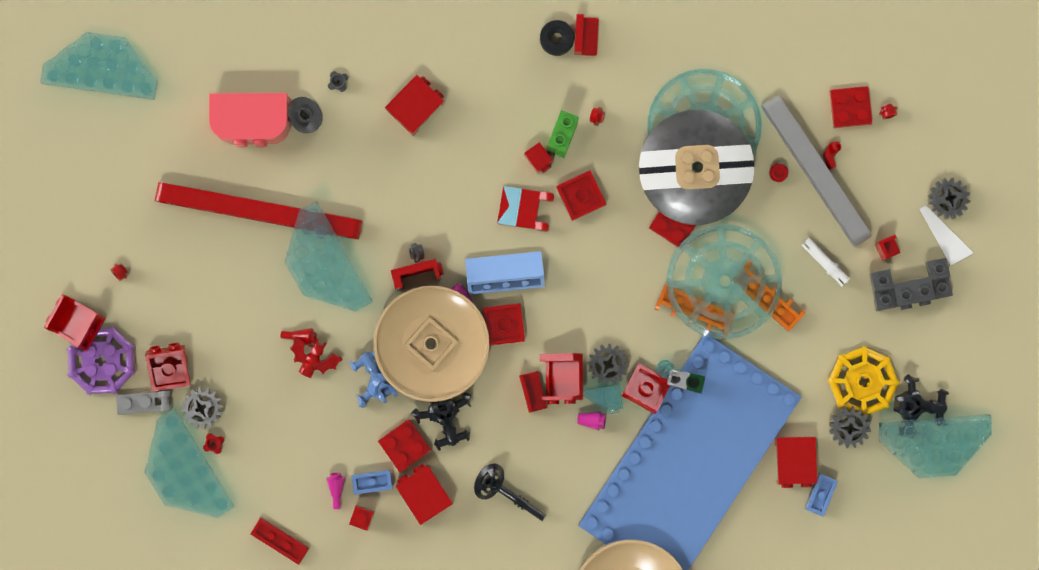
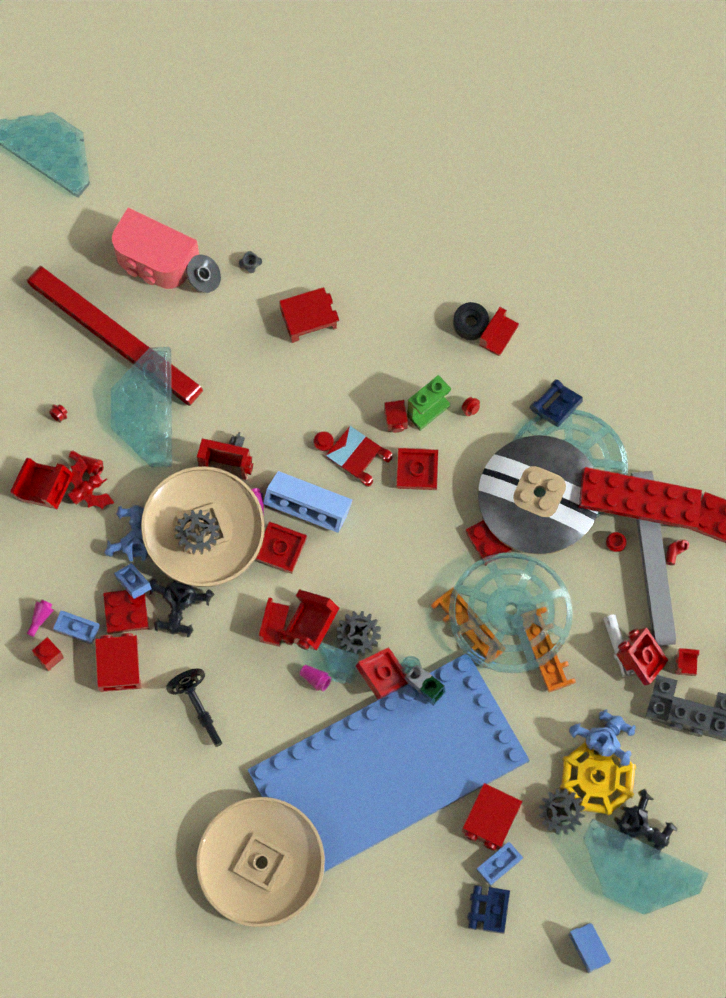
camera: 30 degrees right, 15 degrees down
none -> red panel [10,457,74,510]
none -> red plate [49,404,67,423]
none -> medium blue plate [114,563,151,599]
none -> dark grey gear [175,510,219,555]
none -> red plate [314,431,334,451]
none -> dark blue plate [467,885,510,934]
none -> dark blue plate [530,379,583,427]
none -> medium blue panel [568,923,611,974]
none -> medium blue piece [569,709,636,766]
none -> red plate [579,467,702,530]
none -> red plate [616,627,668,686]

